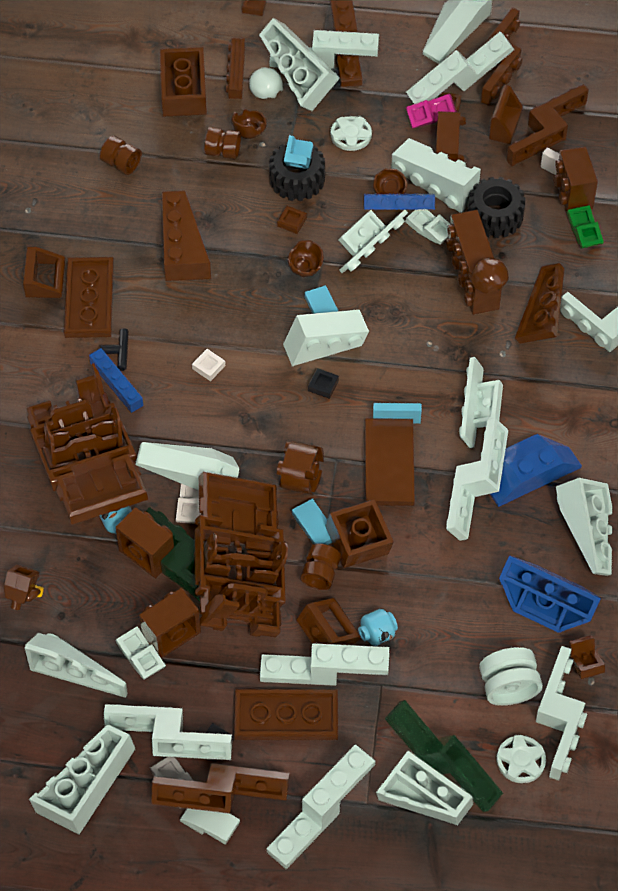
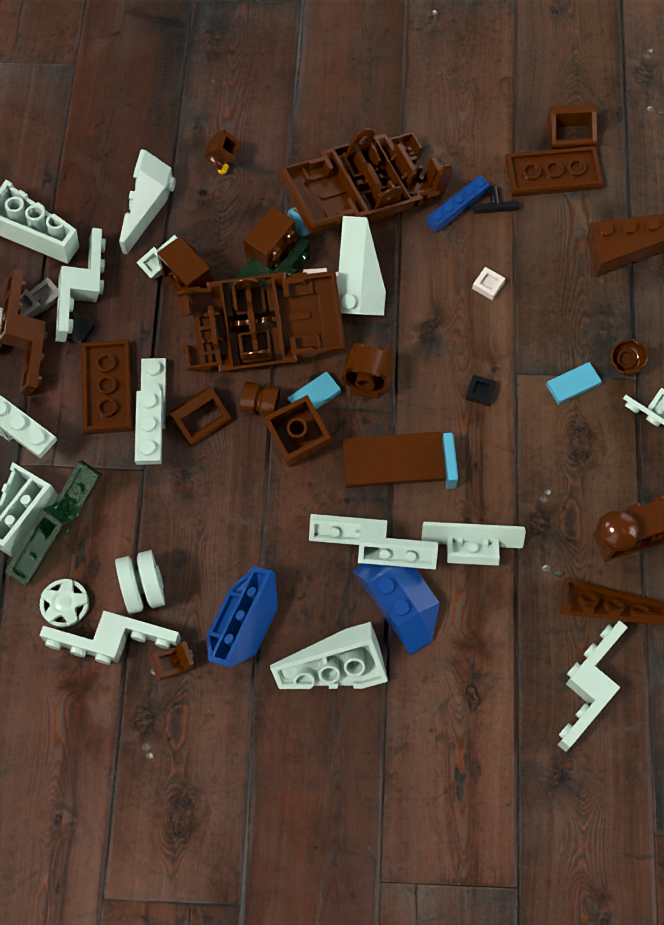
camera: 85 degrees right, 10 degrees up
light aqua wedge [283,310,369,366] -> none
medium azure head [358,609,398,646] -> none

